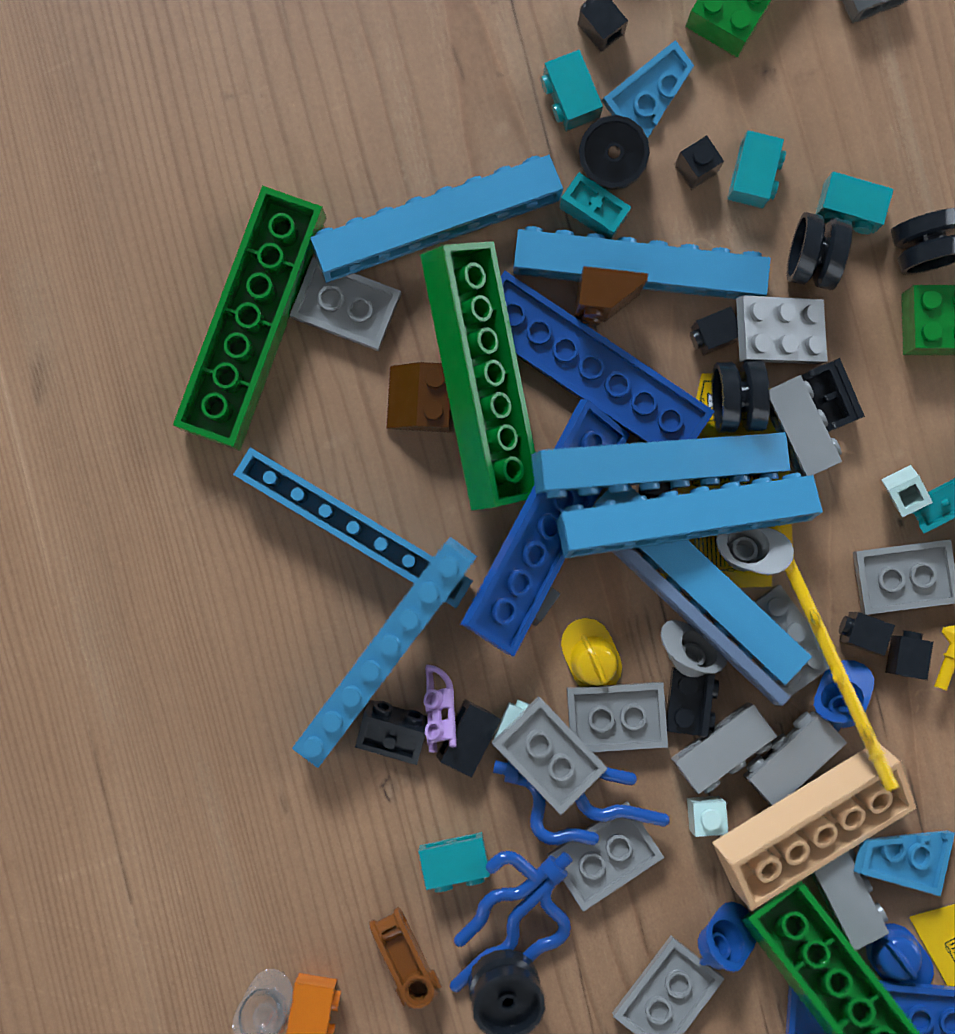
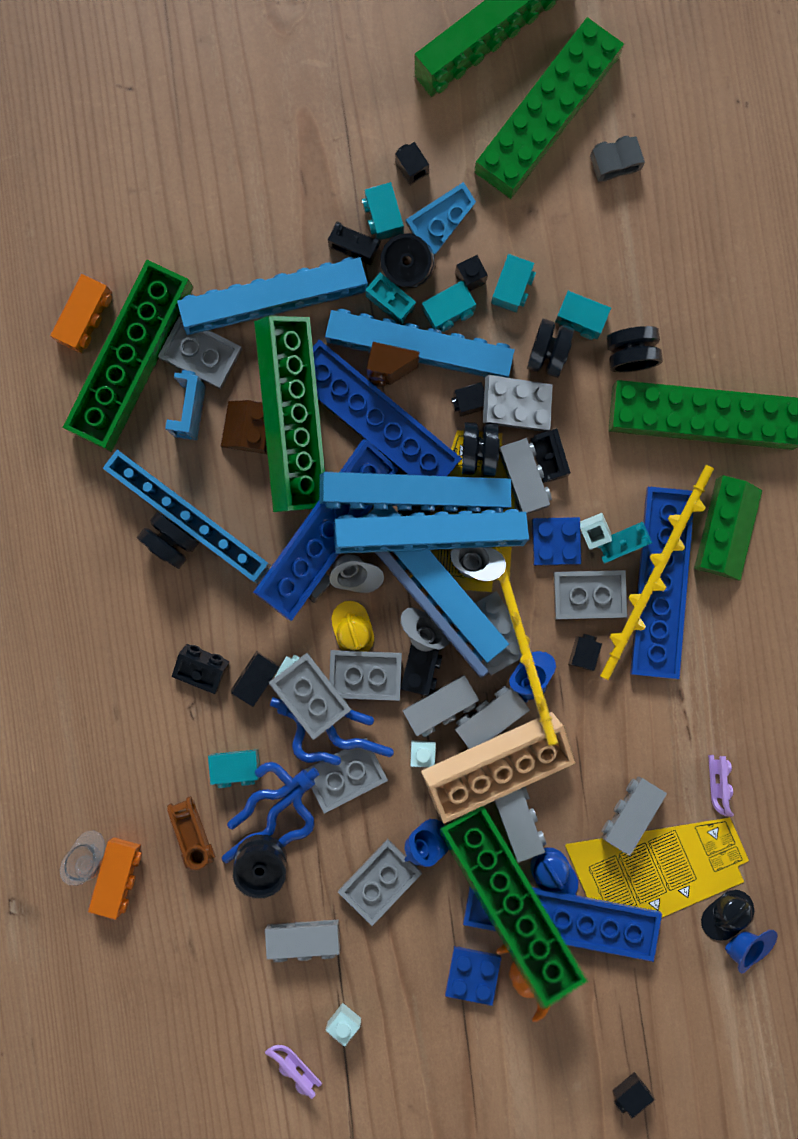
camera: 15 degrees right, 0 degrees up
dark azure brick [292,537,477,768] -> none
lavender piece [424,665,457,753] -> none
black brick [839,612,895,656] -> none
dark azure wing [853,830,955,896] -> none
none -> orange brick [50,274,112,353]
none -> black wheel [137,511,199,569]
none -> dark azure panel [165,370,206,440]
none -> black hinge [328,221,381,266]
none -> light grey piece [329,554,384,593]
none -> teal brick [421,280,476,332]
none -> blue plate [532,517,581,566]

